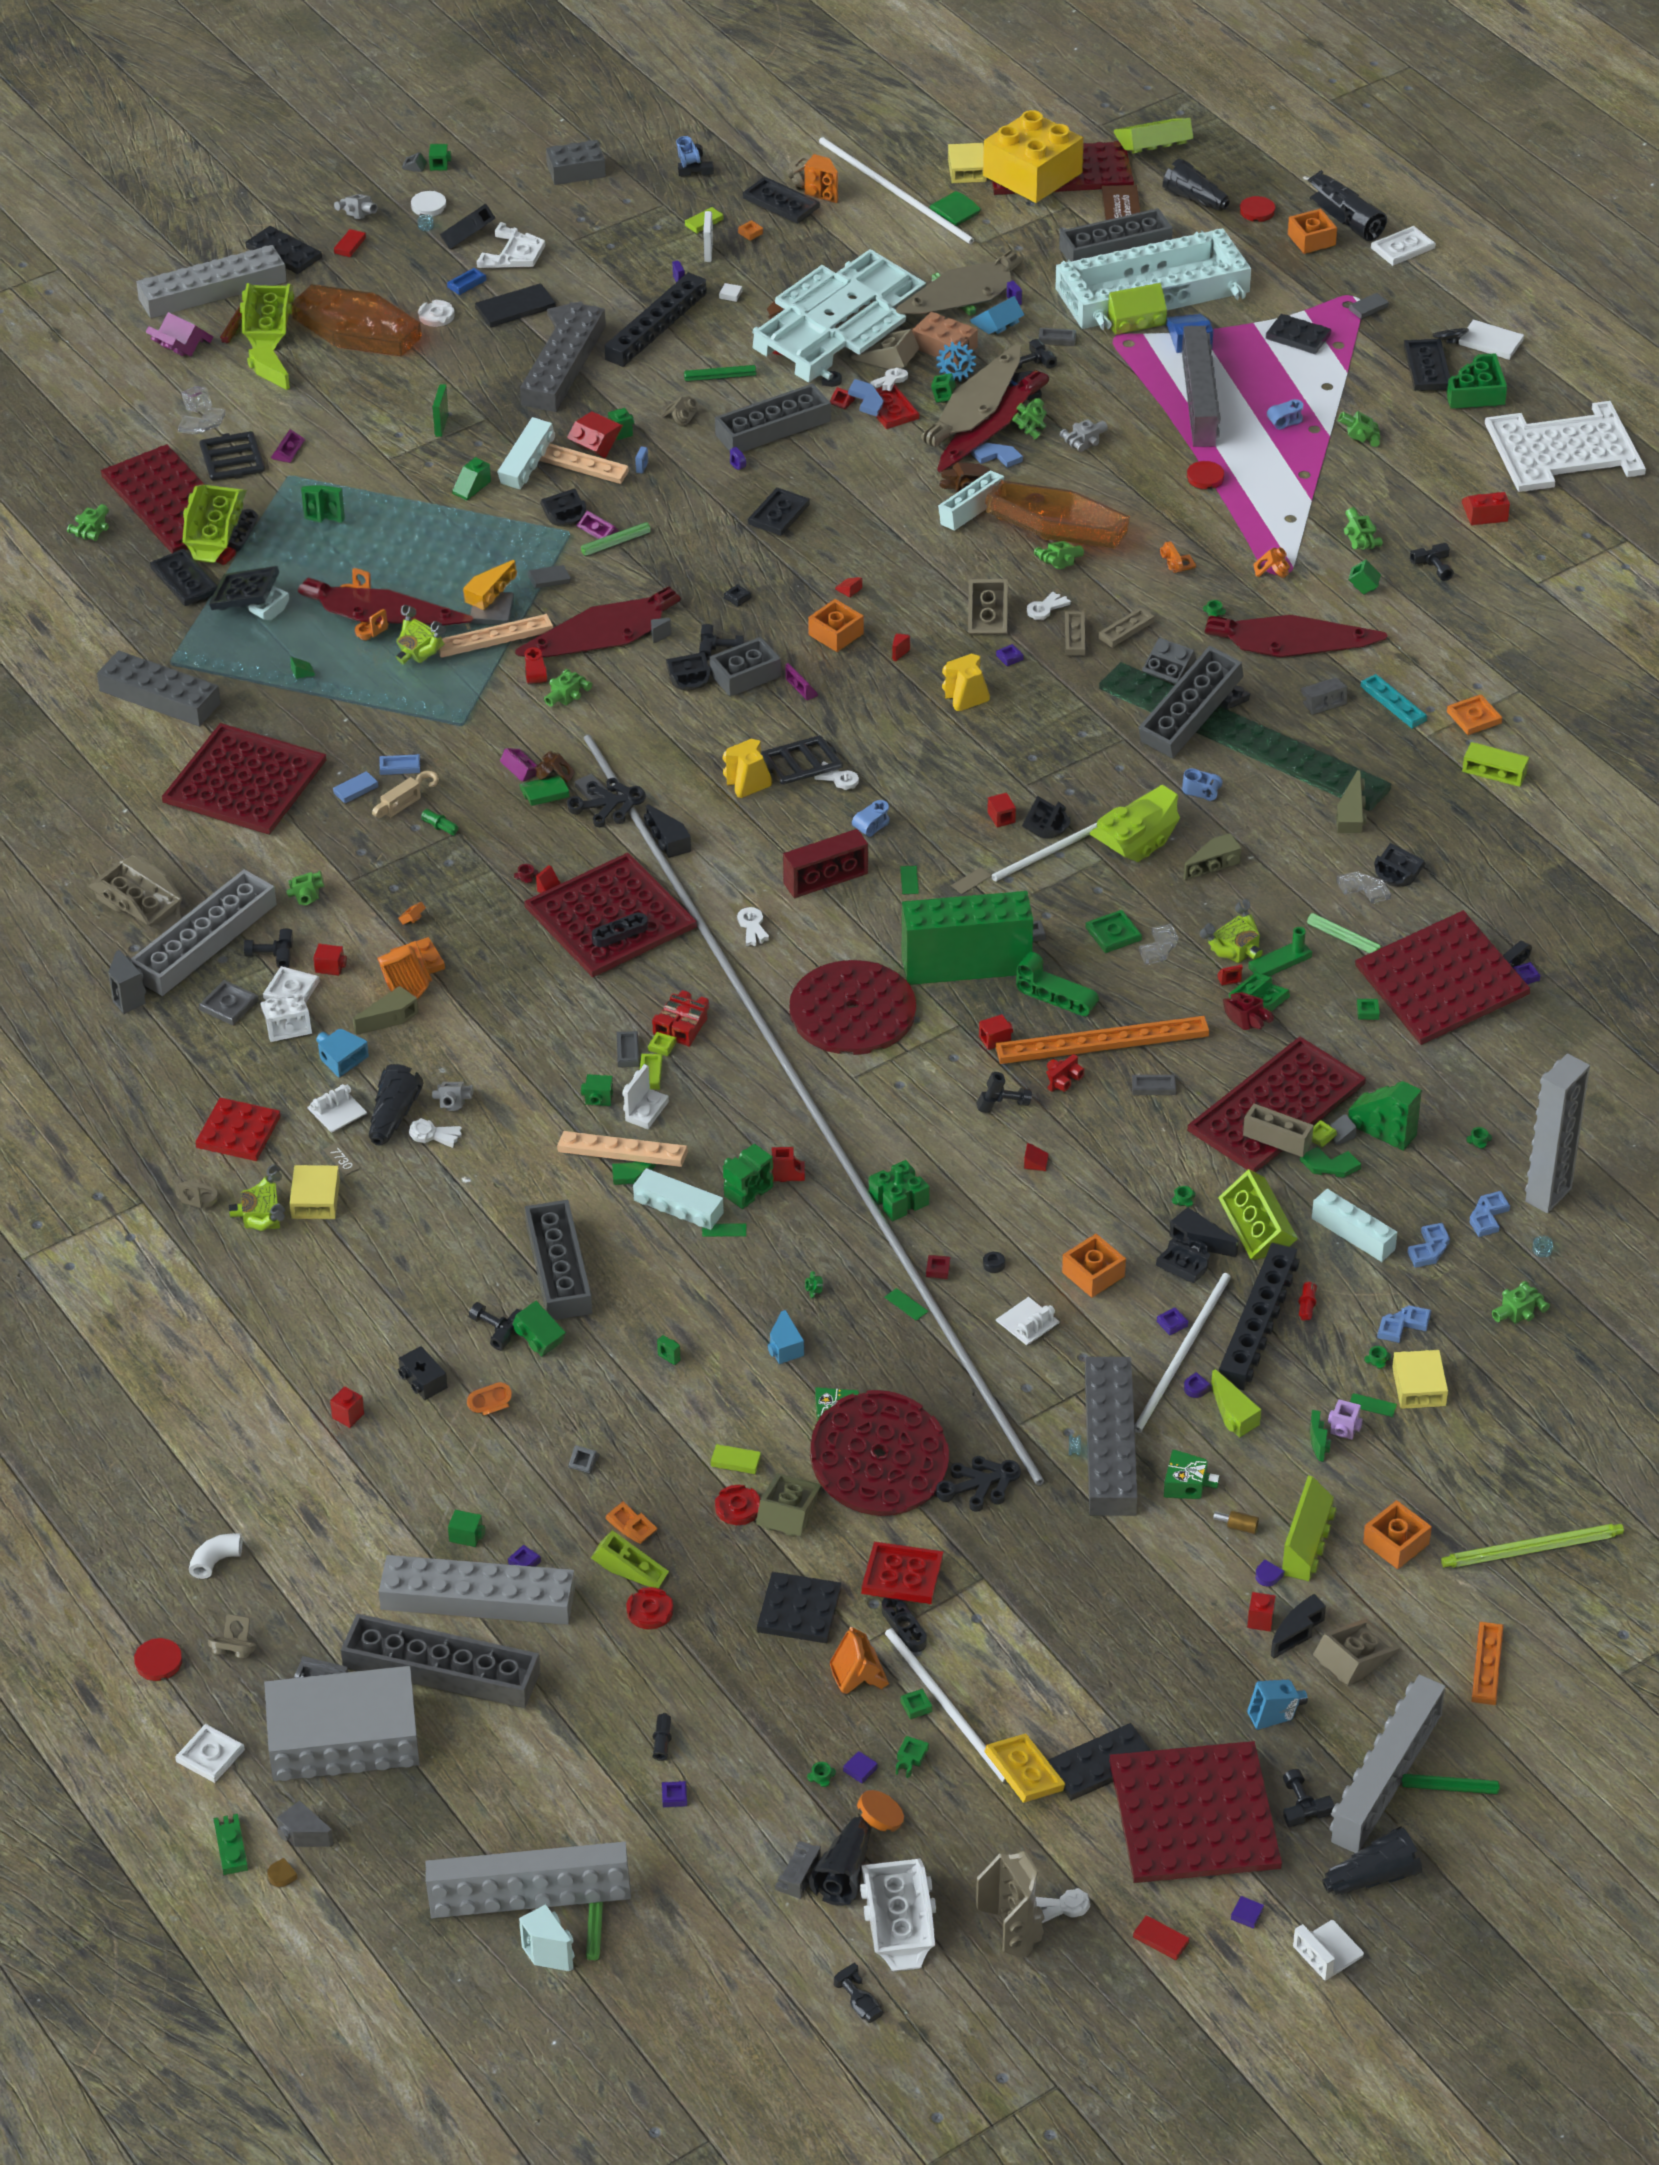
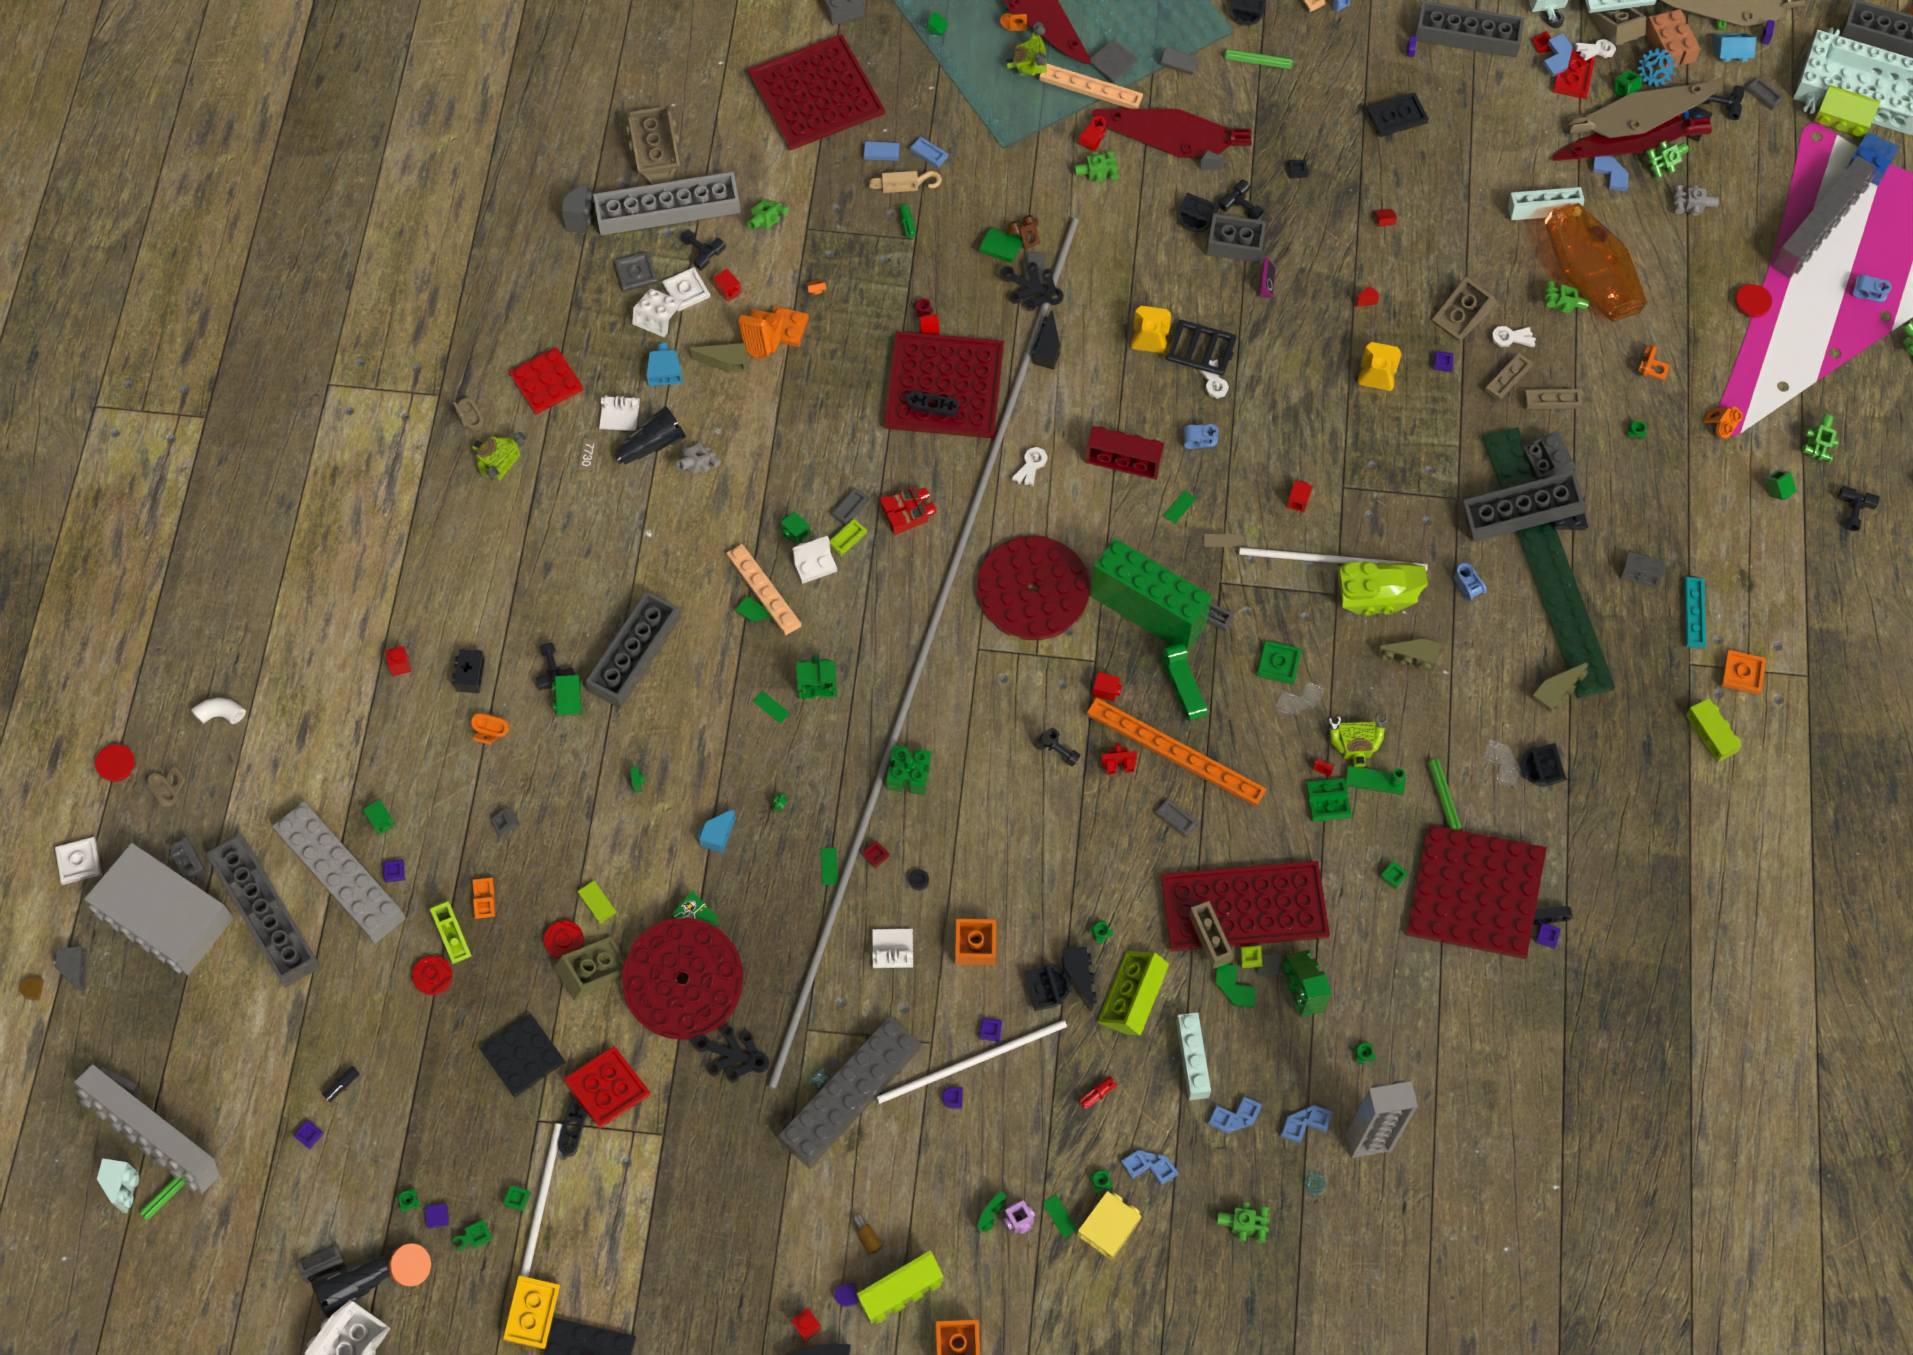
camera: 40 degrees right, 20 degrees up
green hinge [213,1813,248,1875] -> none
light yellow brick [290,1165,340,1219] -> none
white piece [409,1118,462,1148] -> none
light orange slope [463,560,517,610] -> none
magenta slope [500,748,537,781] -> none
magenta slope [577,511,619,539] -> none
light aqua brick [633,1168,724,1230] -> none
lime tile [648,1032,676,1057] -> none
red brick [772,1147,805,1182] -> none
orange brick [808,599,864,652] -> none
orange piece [830,1626,889,1694] -> none
reddish brown hinge [939,462,990,492] -> none
black slope [1022,796,1071,839] -> none
red slope [1024,1143,1049,1171] -> none
green torso [1163,1449,1220,1499] -> none
dark red wing [1204,615,1387,657] -> none
lime slope [1211,1369,1261,1438] -> none
black brick [1219,1243,1300,1391] -> none
dark red hinge [1223,992,1274,1030] -> none

